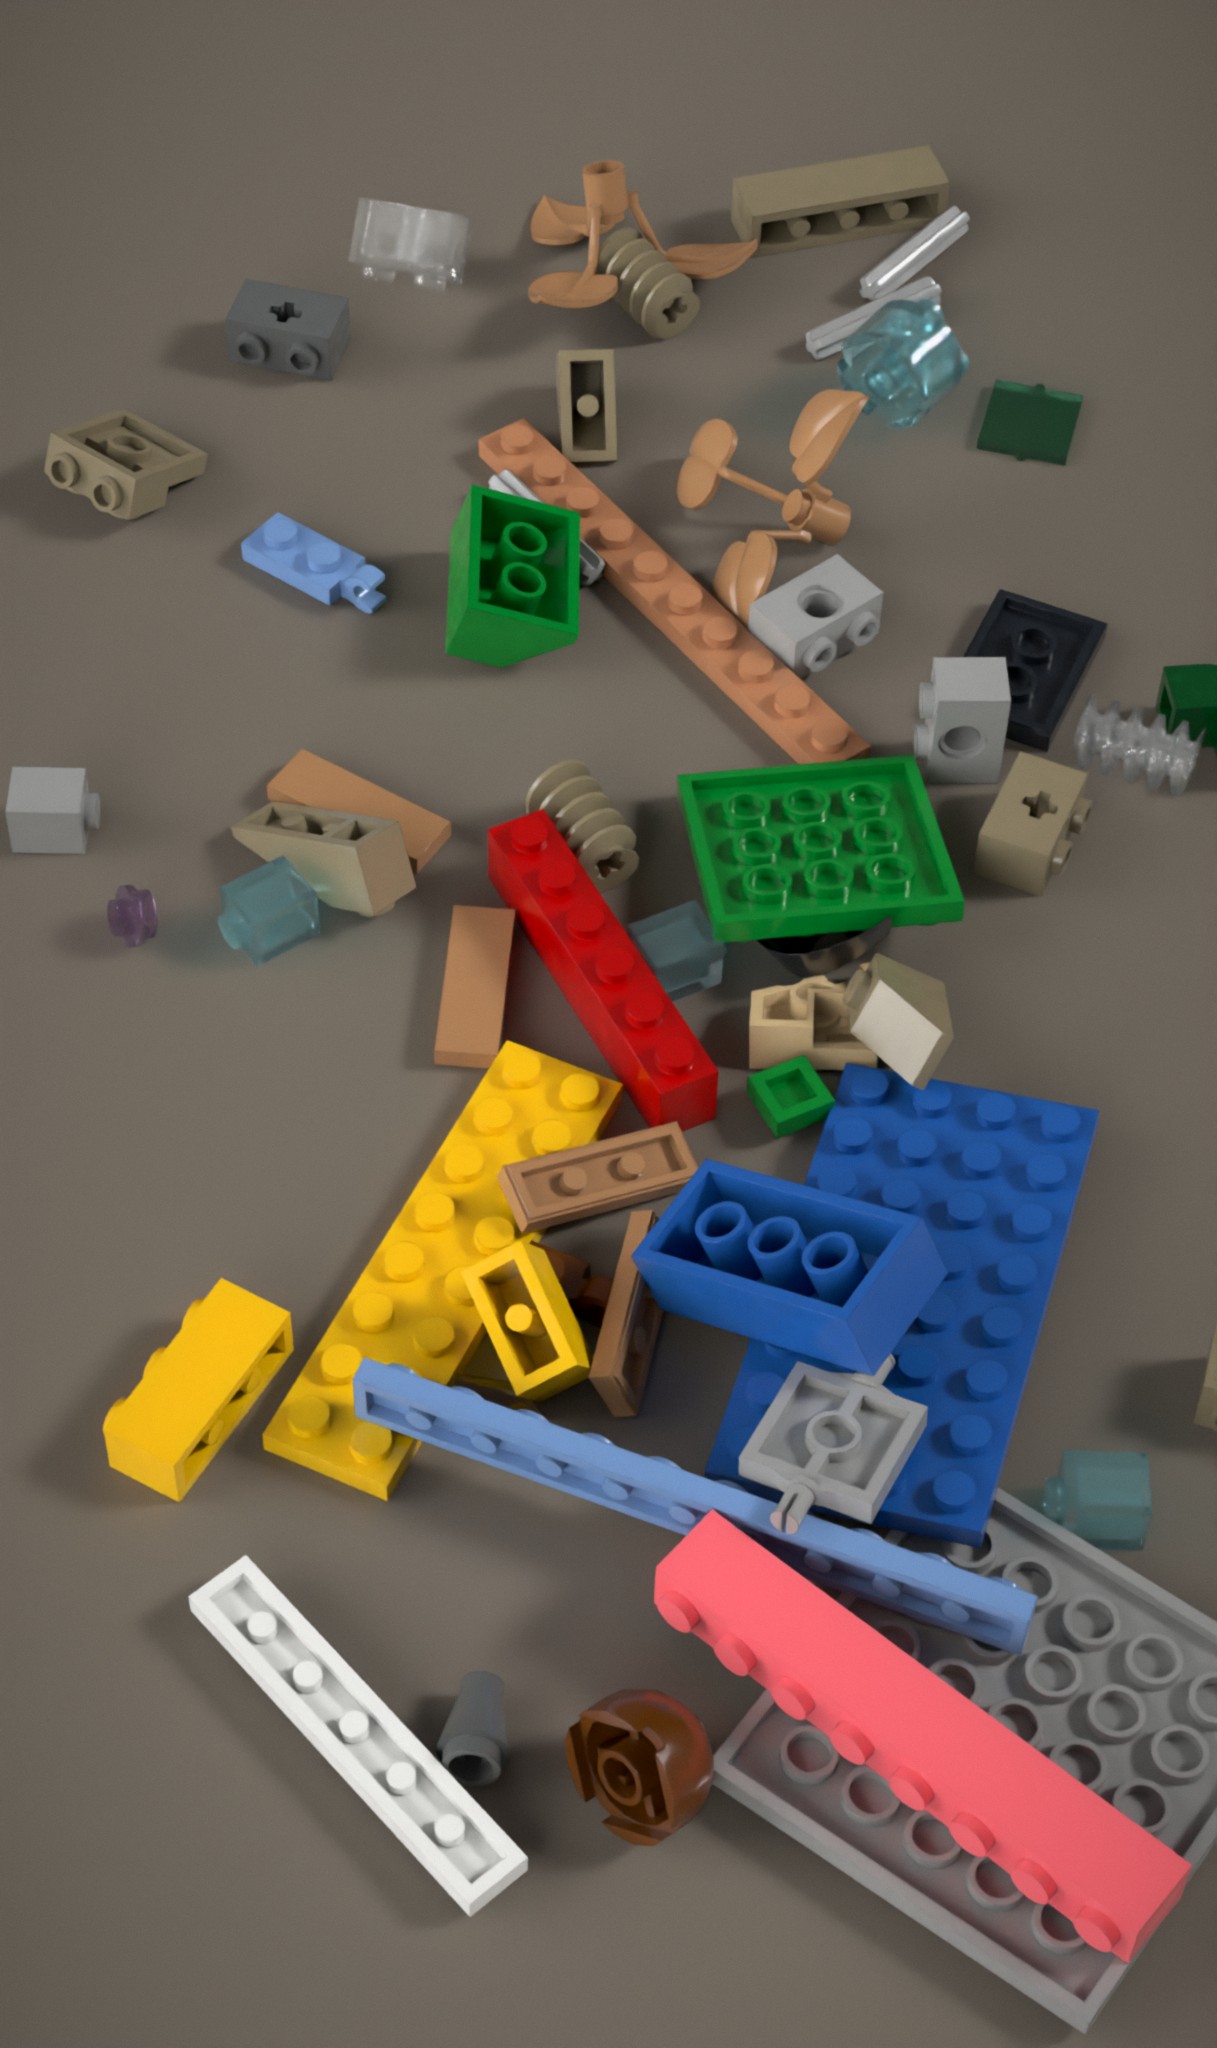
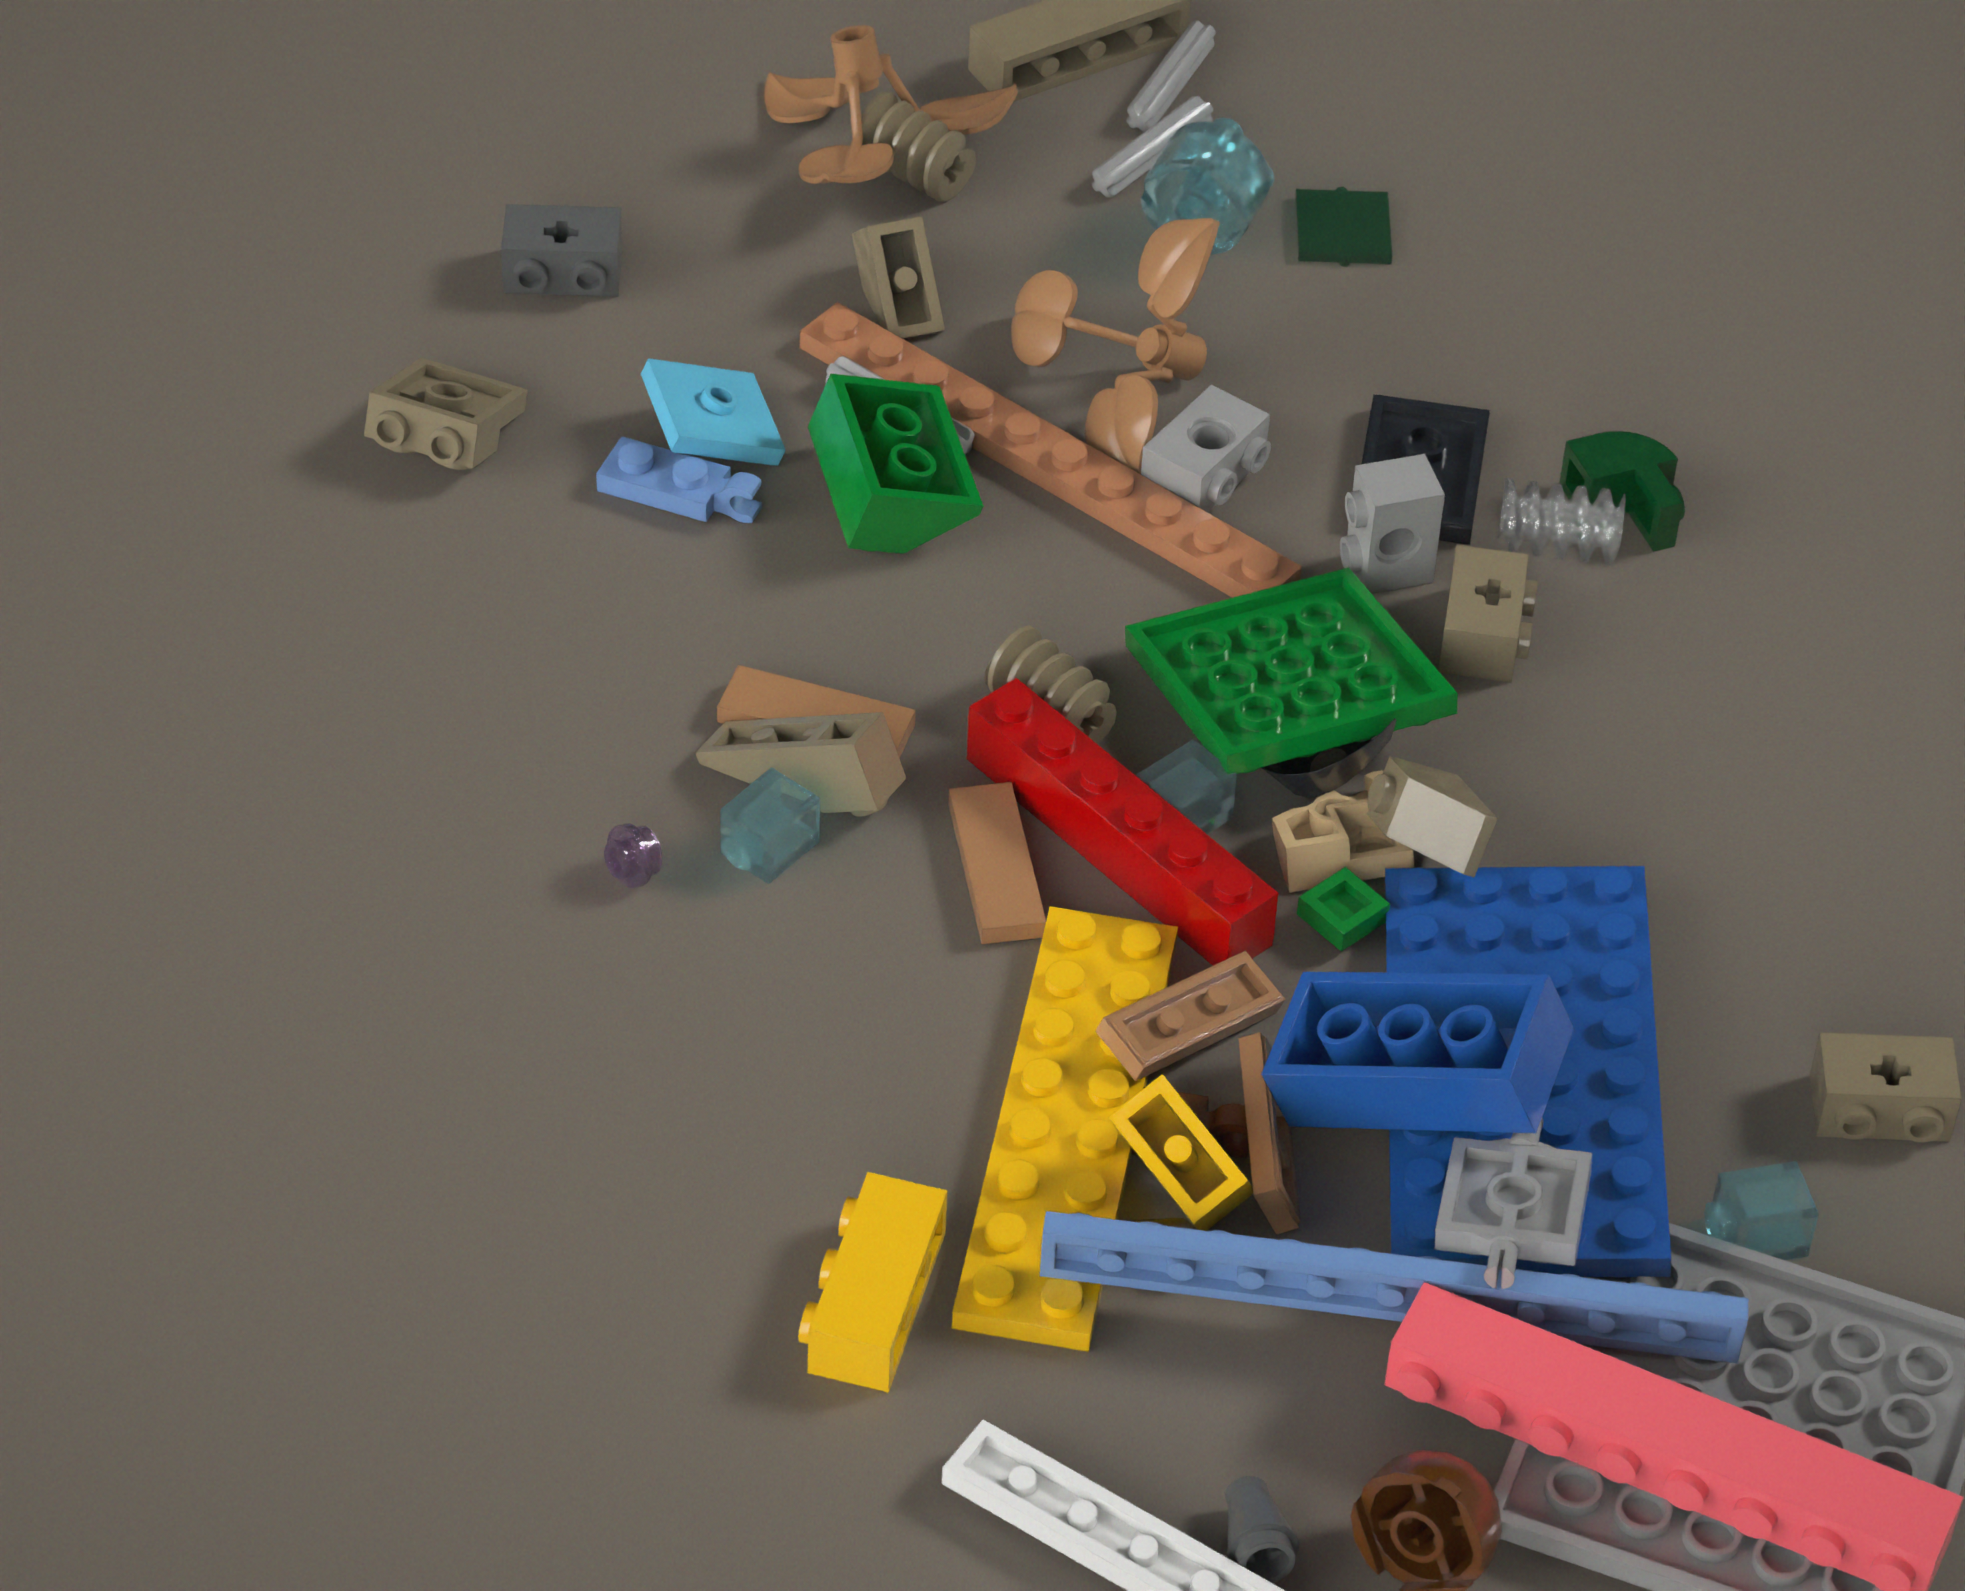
camera: 15 degrees left, 5 degrees down
light grey brick [5,767,100,854] -> none
clear brick [348,197,472,292] -> none
none -> medium azure plate [641,358,786,466]

